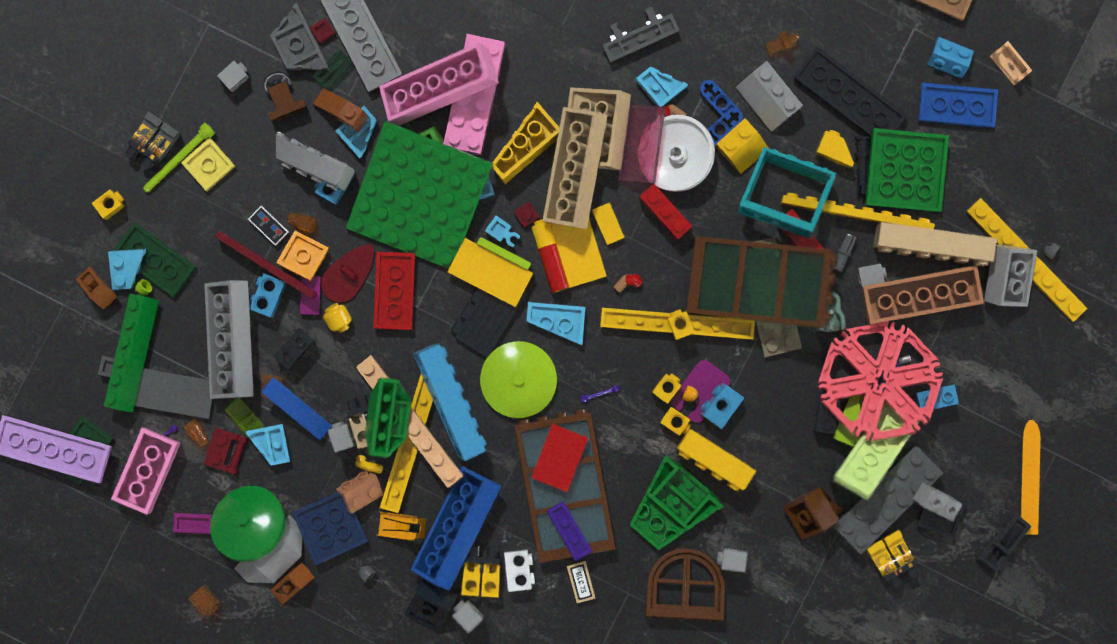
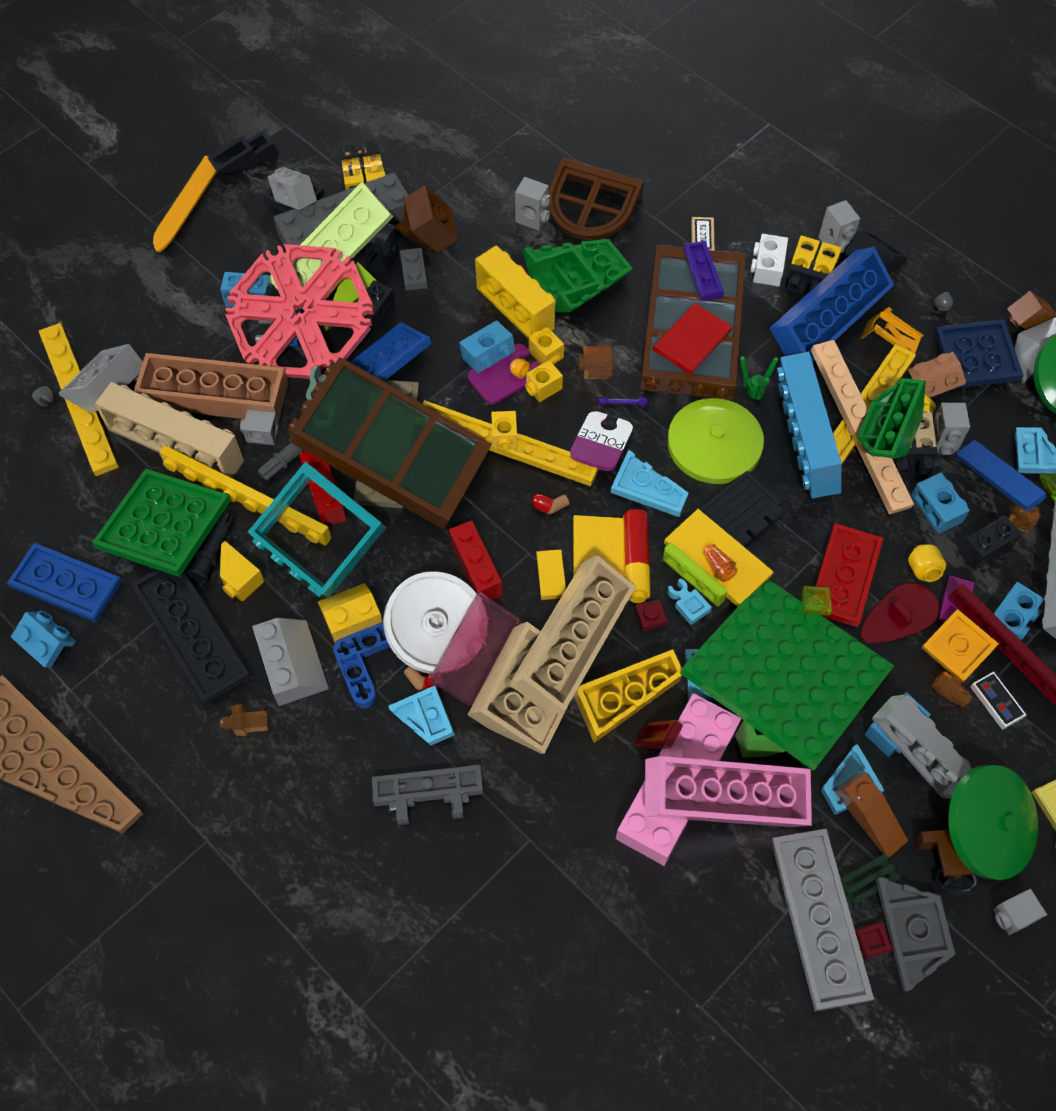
camera: 165 degrees left, 25 degrees down
none -> blue tile [346,322,432,398]
none -> dark grey plate [400,248,427,291]
none -> piece [570,411,633,471]
none -> clear orange brick [578,345,613,379]
none -> dark red tile [635,720,683,750]
none -> clear orange cone [703,544,737,582]
none -> green plant [740,356,778,400]
none -> clear neon green plate [802,586,832,615]
none -> dark azure brick [911,473,970,534]
none -> green dish [949,765,1038,880]

